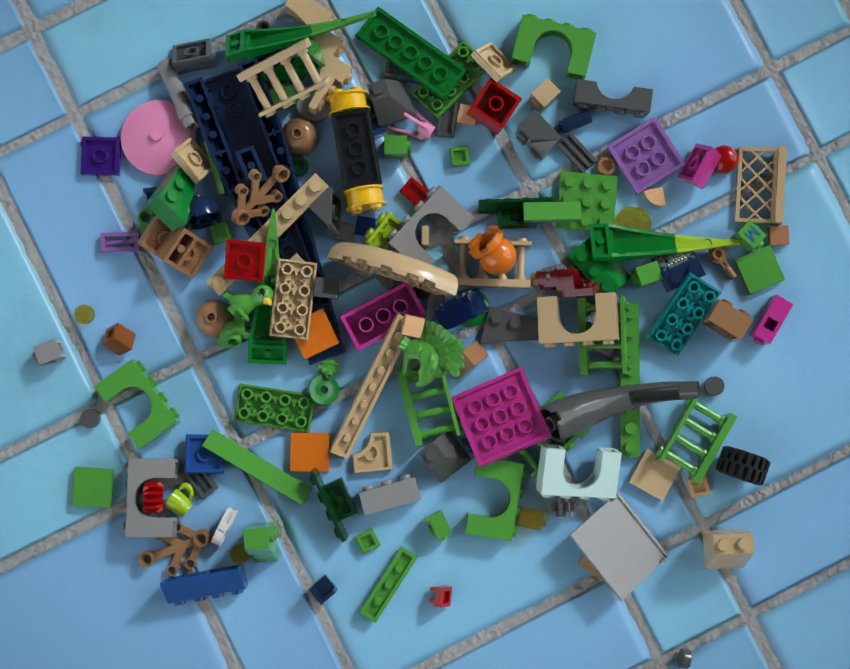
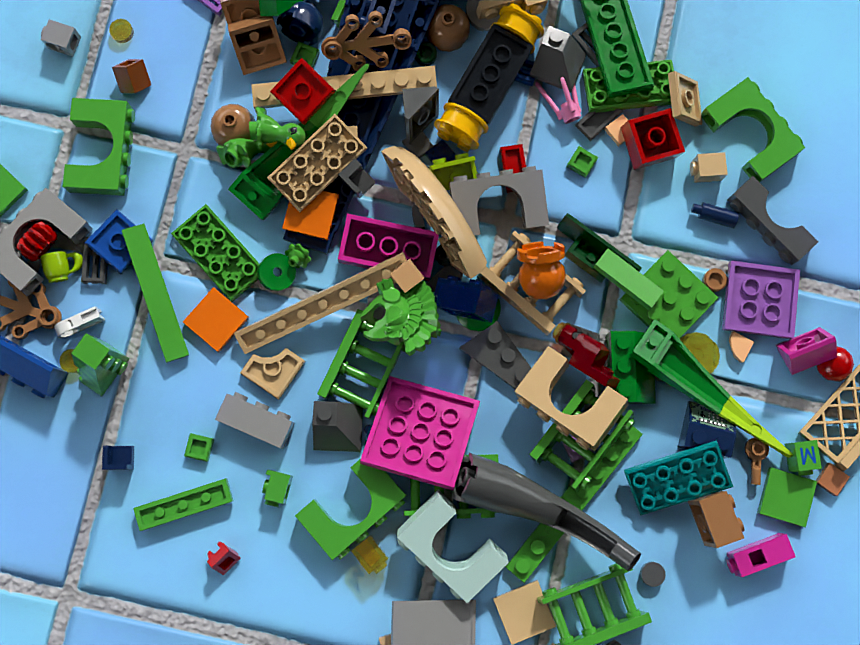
camera: 35 degrees right, 5 degrees down
dark grey tile [80,409,101,428] -> none
dark green bracket [309,468,358,542] -> none
bright green brick [384,135,411,158] -> none
tan tile [421,226,429,247] -> none
medium nougat slope [458,341,488,379] -> none
dark grey slope [515,110,562,161] -> none
dark grey gear [551,496,575,517] -> none
dark grey tile [557,133,597,173] -> none
bright green brick [630,261,663,288] -> none

